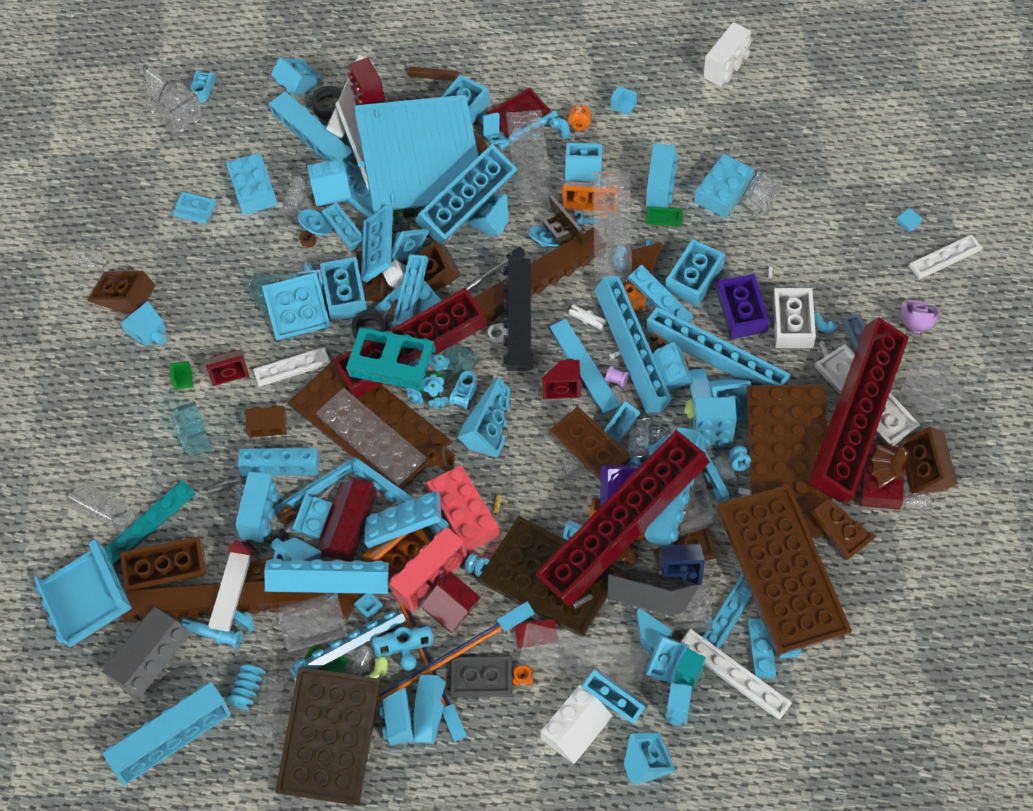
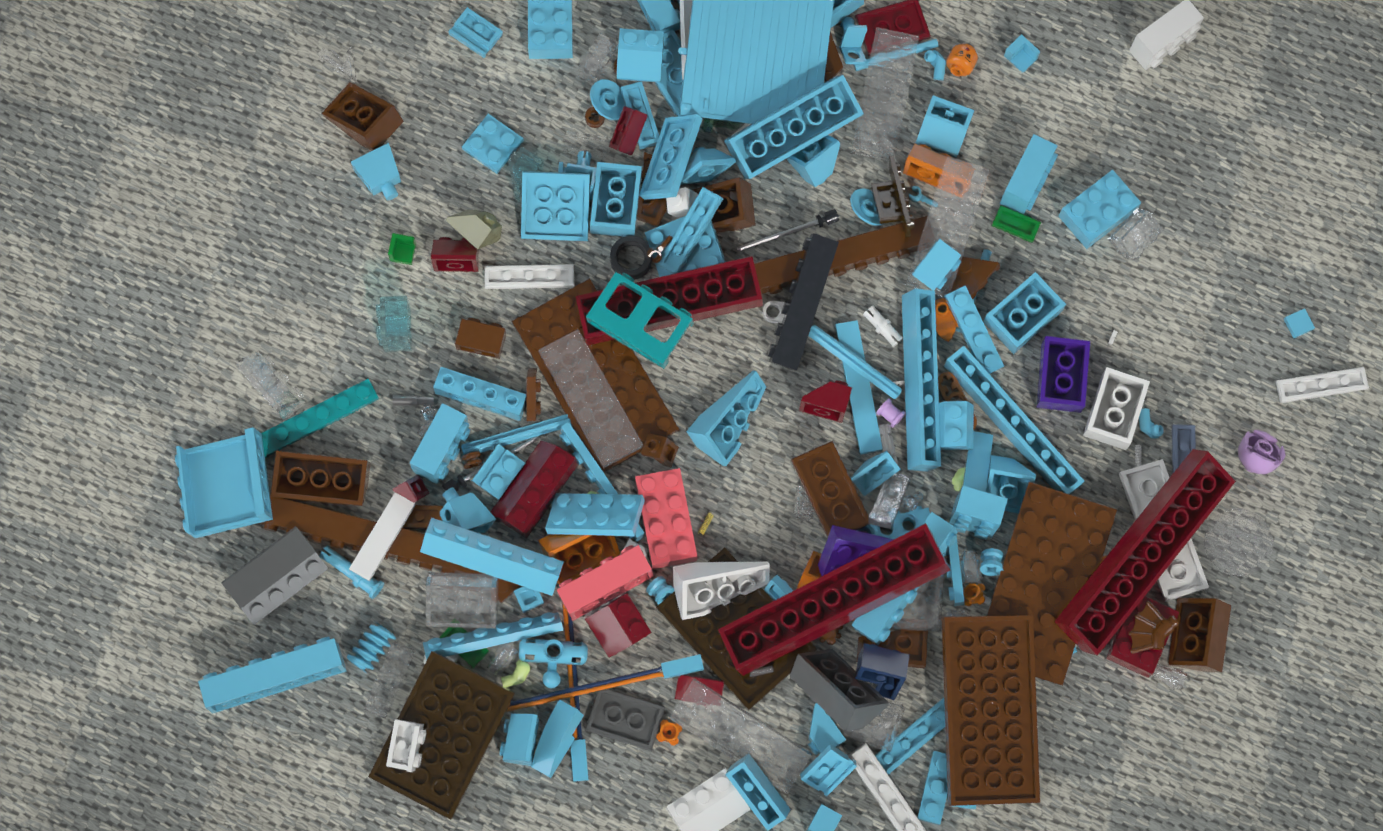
camera: 10 degrees right, 15 degrees up
medium azure plate [233,610,255,633] -> none
medium azure plant [406,354,450,409] -> none
clear light blue slope [438,346,480,386] -> none
medium azure piece [449,371,477,410] -> none
teal brick [674,648,706,692] -> none
reddish brown wing [811,498,877,560] -> none
none -> white bracket [386,719,426,772]
none -> slope [445,210,502,249]
none -> medium azure plate [462,114,524,174]
none -> reddish brown wing [527,368,541,421]
none -> dark red slope [609,106,647,155]
none -> white wedge [673,562,770,620]
none -> medium azure axle [809,325,902,399]
none -> medium azure brick [912,238,962,291]
none -> orange plate [963,583,985,607]

